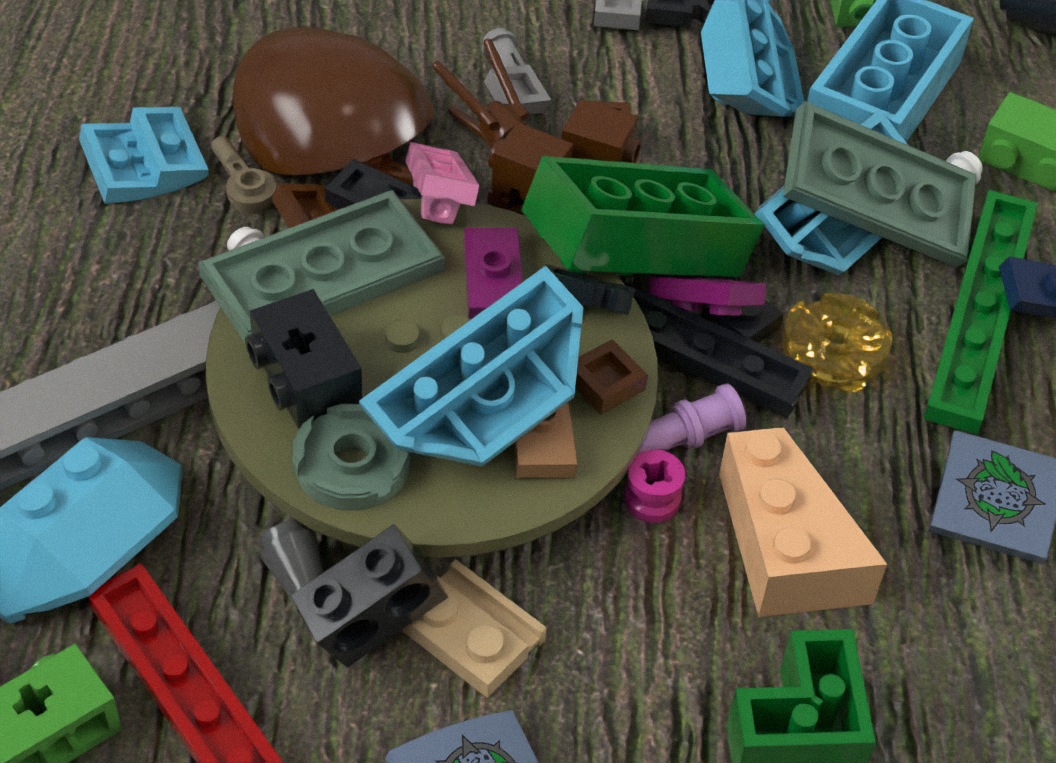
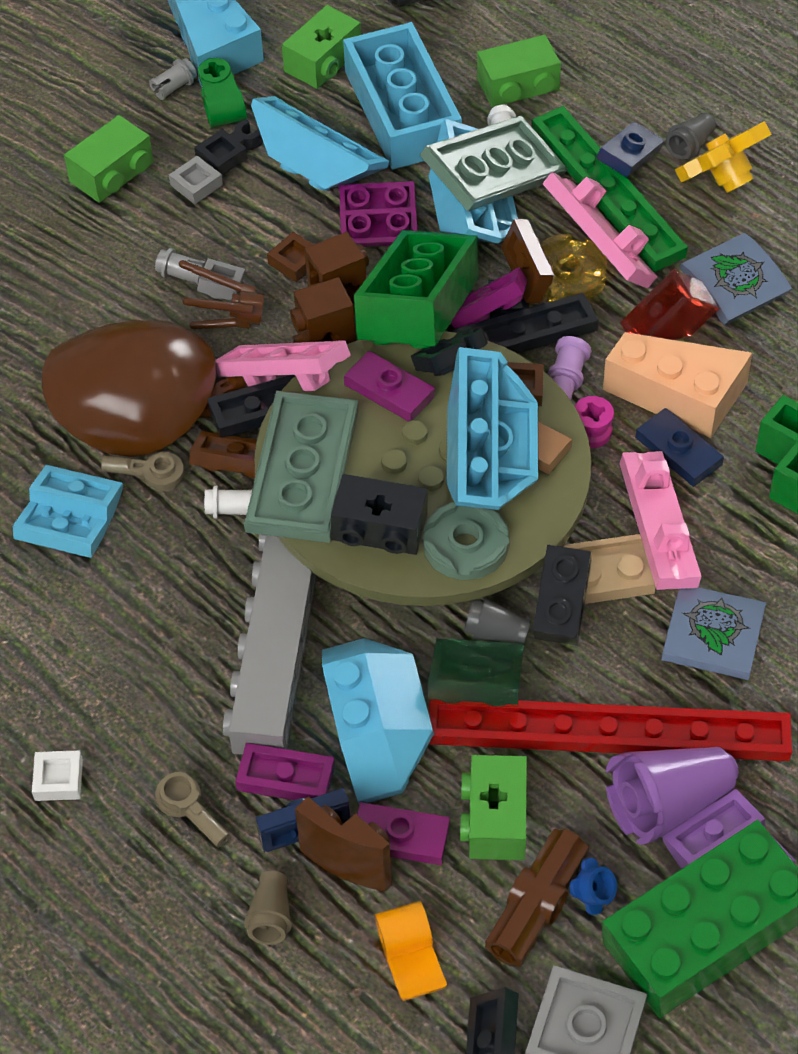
camera: 45 degrees left, 5 degrees up
none -> magenta slope [339,181,417,247]
none -> clear green plate [428,638,524,706]
none -> reddish brown plate [501,219,554,303]
none -> bright pink hinge [542,172,657,288]
none -> clear red slope [620,269,720,340]
none -> bright pink hinge [620,451,702,590]
none -> dark blue plate [635,408,724,487]

